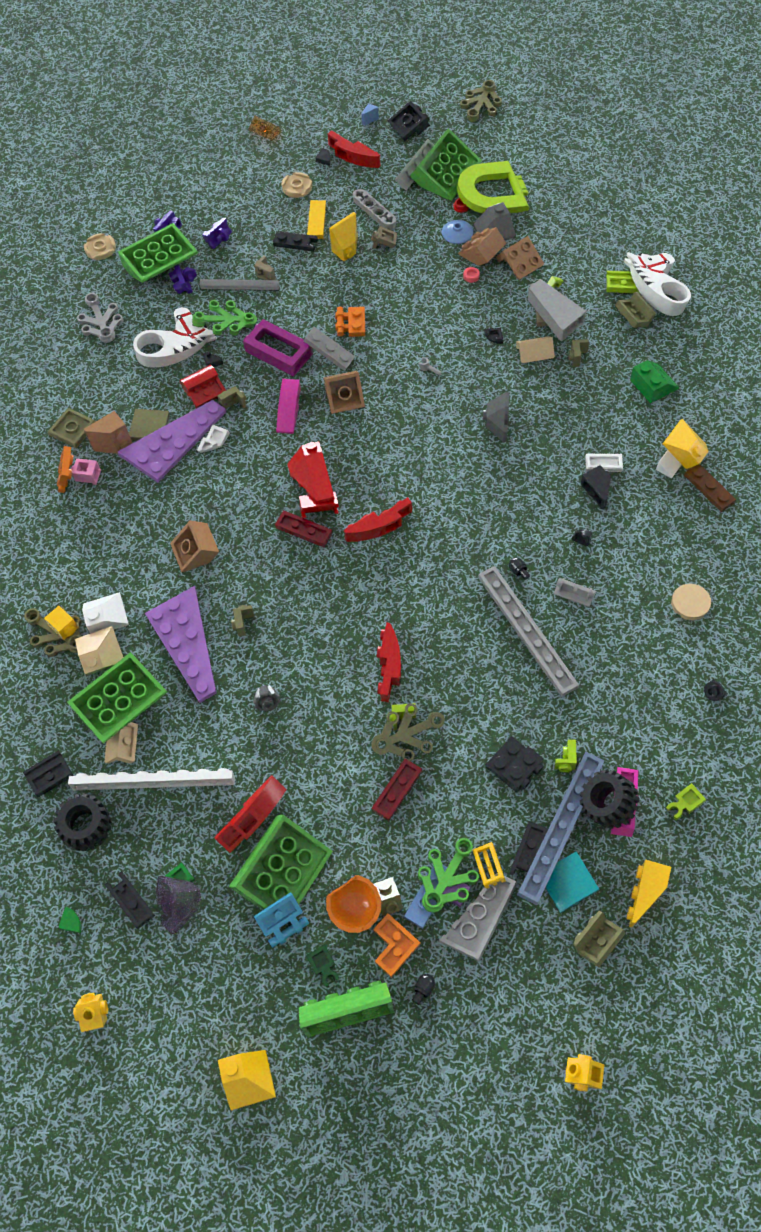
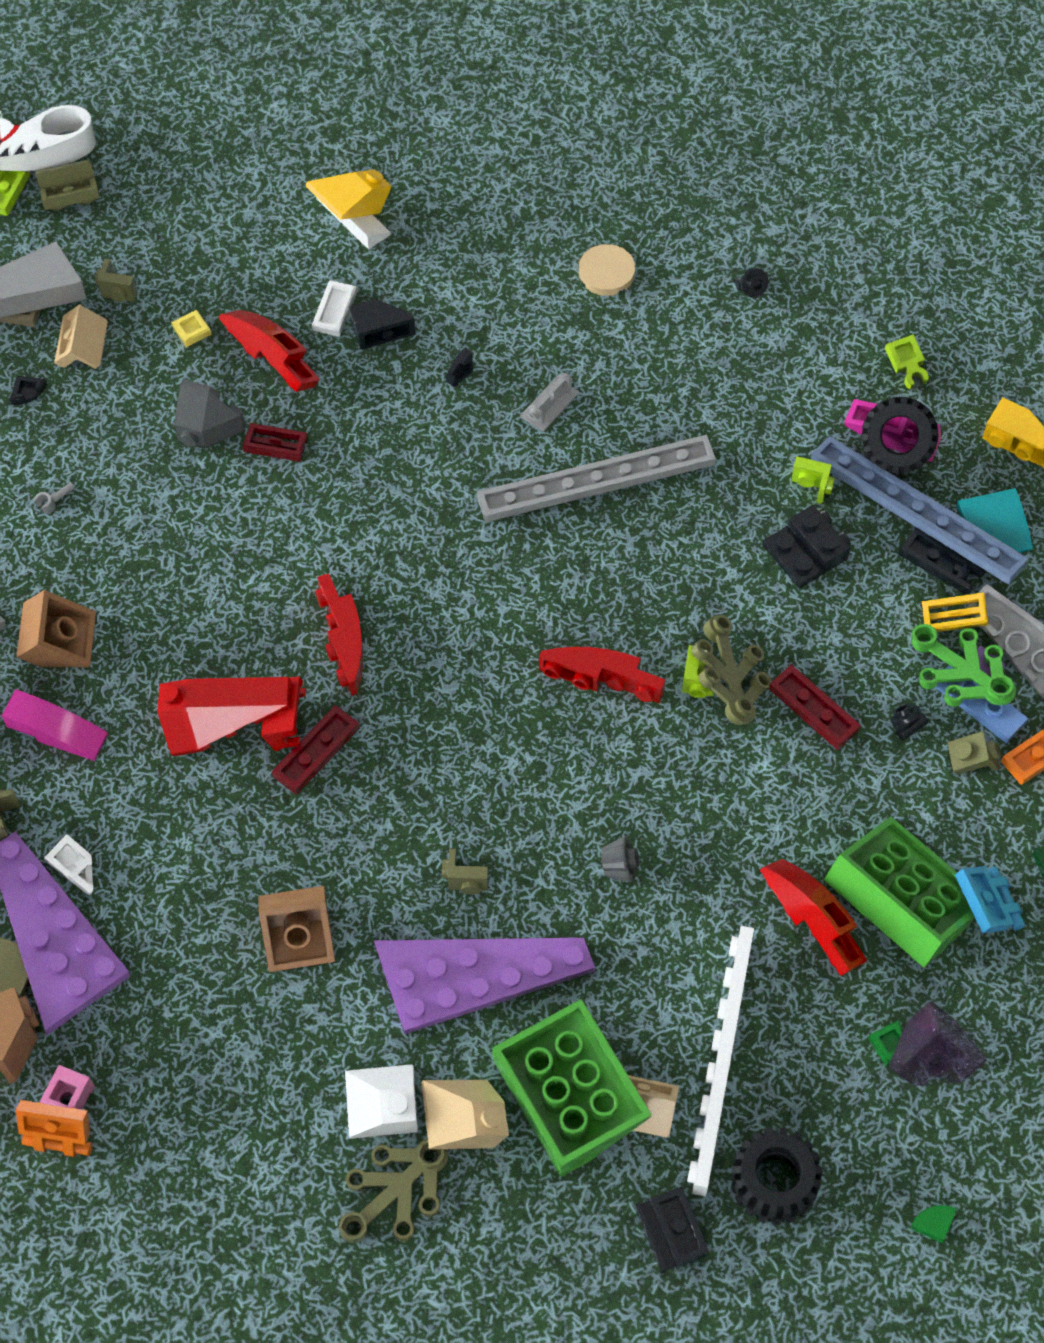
camera: 80 degrees left, 0 degrees up
yellow brick [44,606,78,640] -> none
black hinge [104,871,155,929] -> none
orange cylinder [326,875,381,933] -> none
black cylinder [508,557,530,580] -> none
green slope [630,360,679,403] -> none
reddish brown plate [684,464,736,512] -> none
none -> light yellow tile [171,310,211,347]
none -> red slope [219,310,320,392]
none -> dark red tile [243,423,308,462]
none -> black plate [890,703,928,741]

